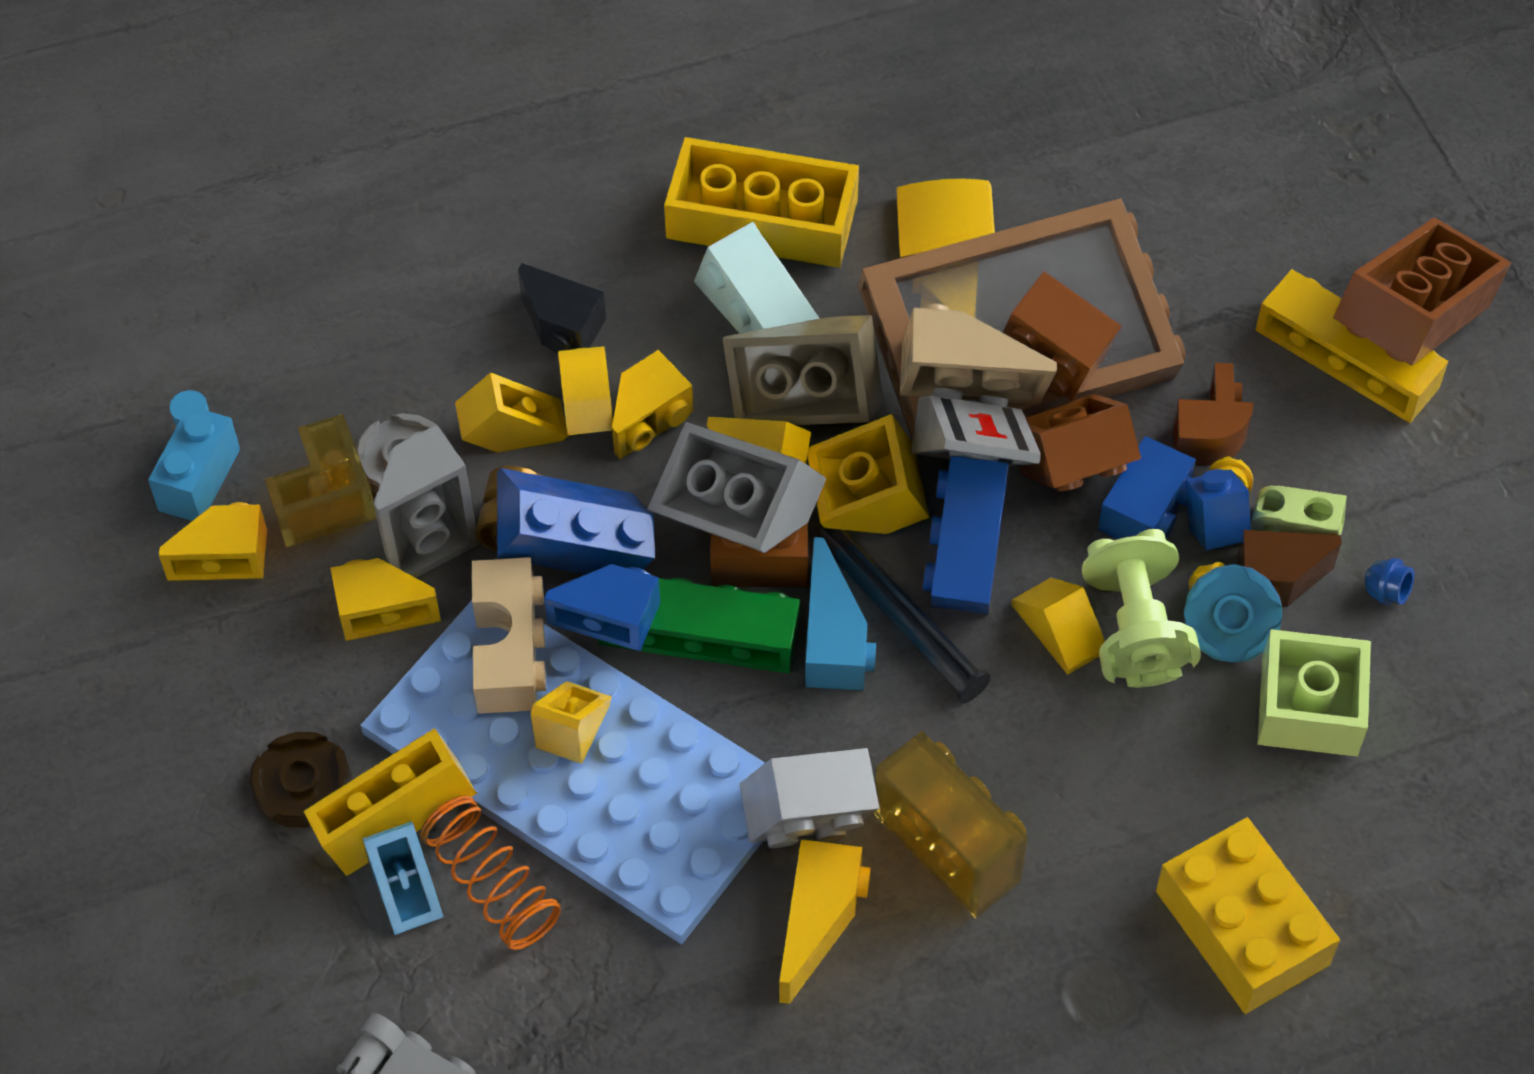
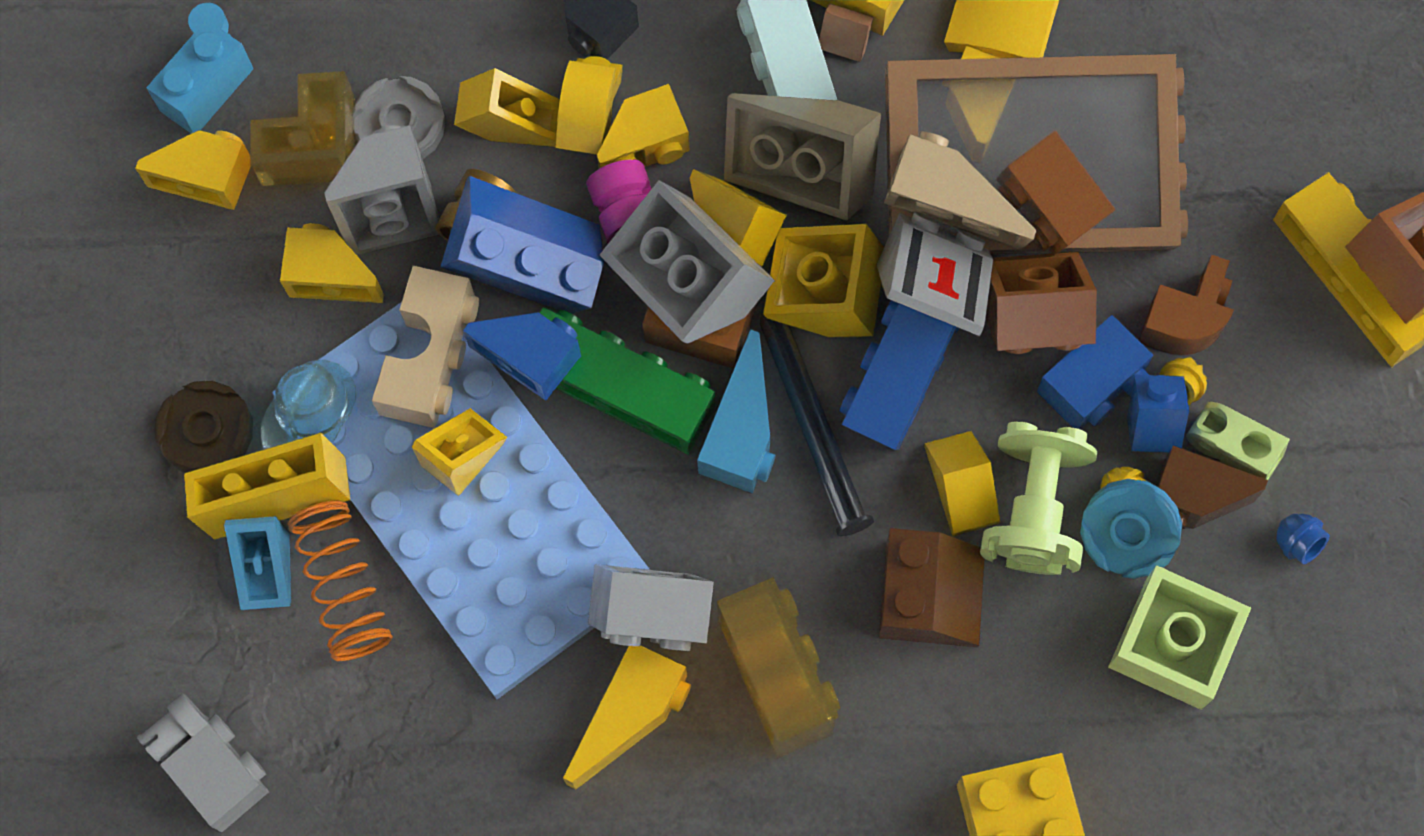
camera: 20 degrees right, 15 degrees up
none -> clear light blue piece [261,360,356,449]
none -> dark pink wheel [586,159,651,244]
none -> nougat tile [819,3,873,62]
none -> reddish brown slope [879,528,985,647]

